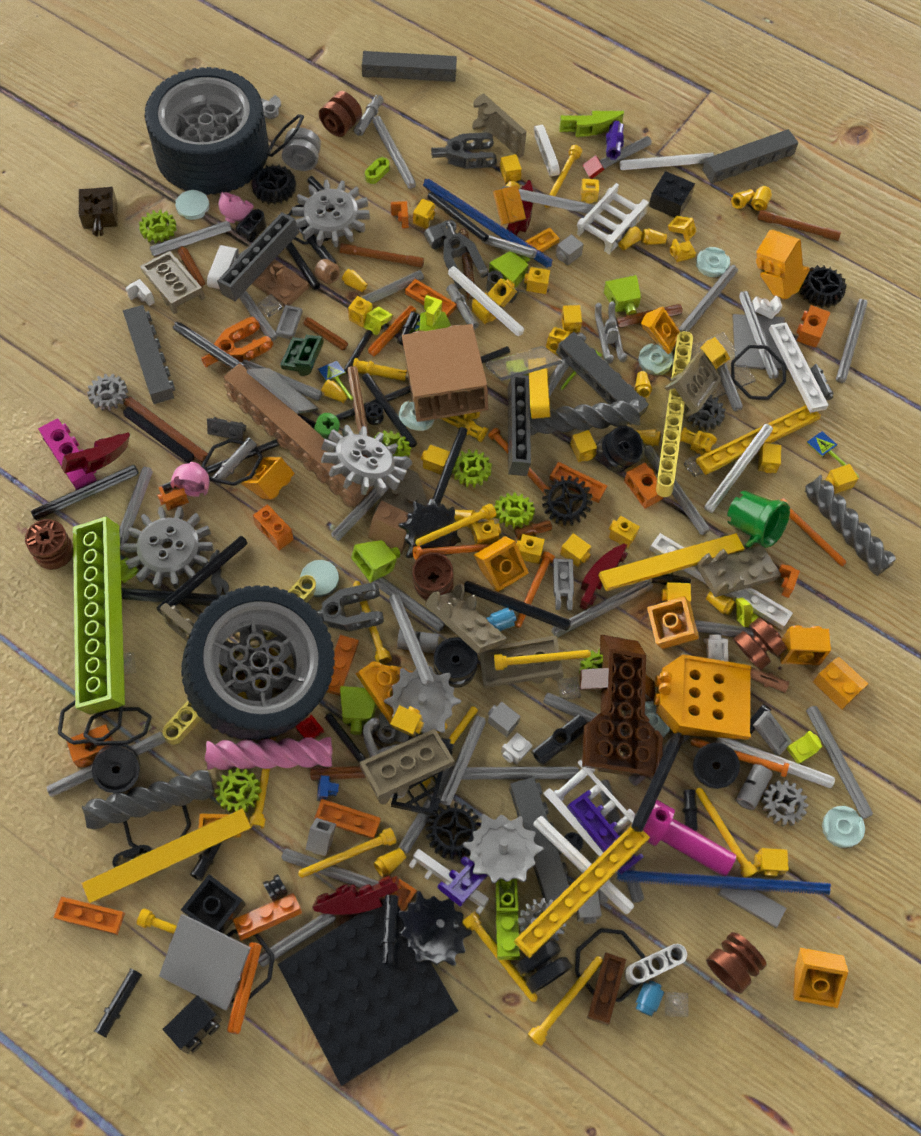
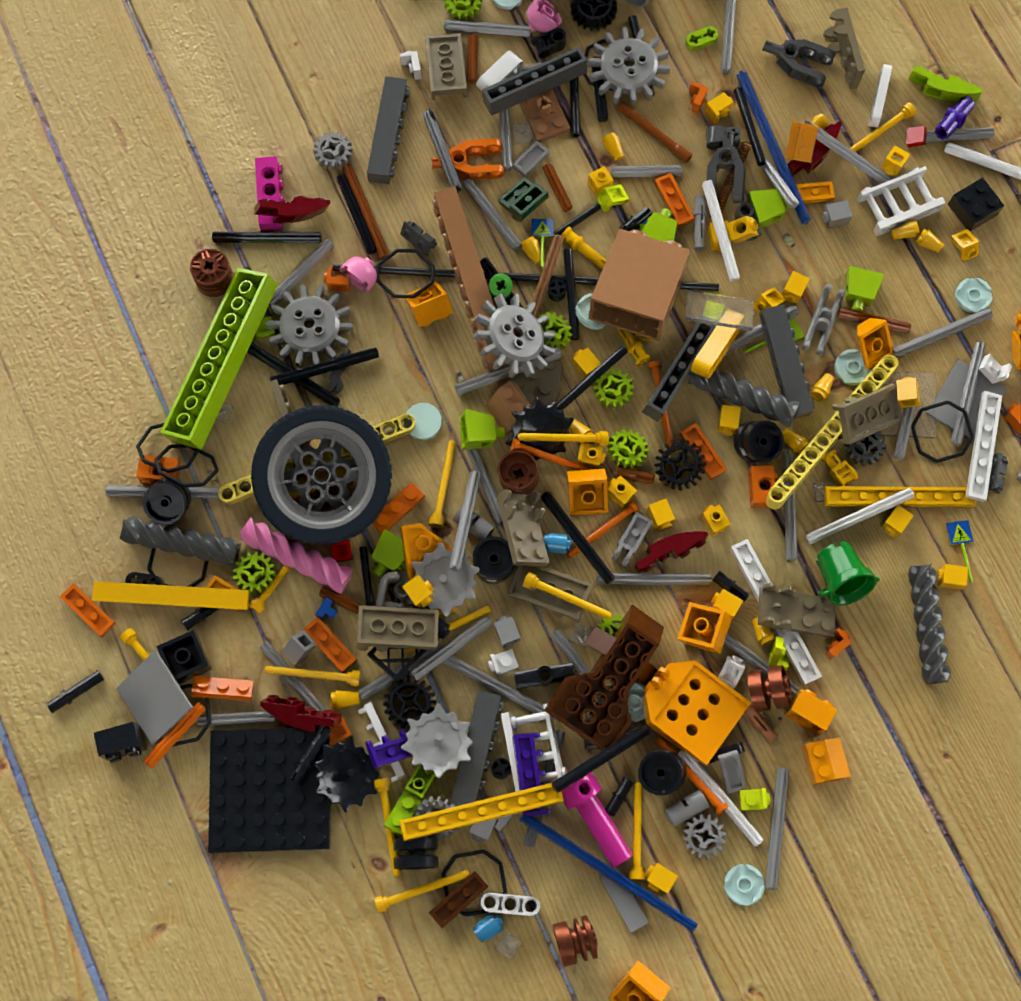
camera: 30 degrees right, 10 degrees up
light grey pin [211,437,257,486] -> none
light grey piece [246,368,318,414] -> none
orange brick [253,504,294,551] -> none
black wheel [263,874,288,901] -> none
medium nougat head [314,259,340,284] -> none
dark grey piece [317,583,384,632] -> none
orange axle [368,306,416,356] -> none
neon yellow bracket [424,295,442,327] -> none
yellow brick [500,154,522,183] -> none
yellow brick [524,267,551,294] -> none
white axle [533,816,634,914] -> none
yellow tile [599,533,745,591] -> none
yellow bracket [670,239,696,262] -> none
orange bar [781,498,847,566] -> none

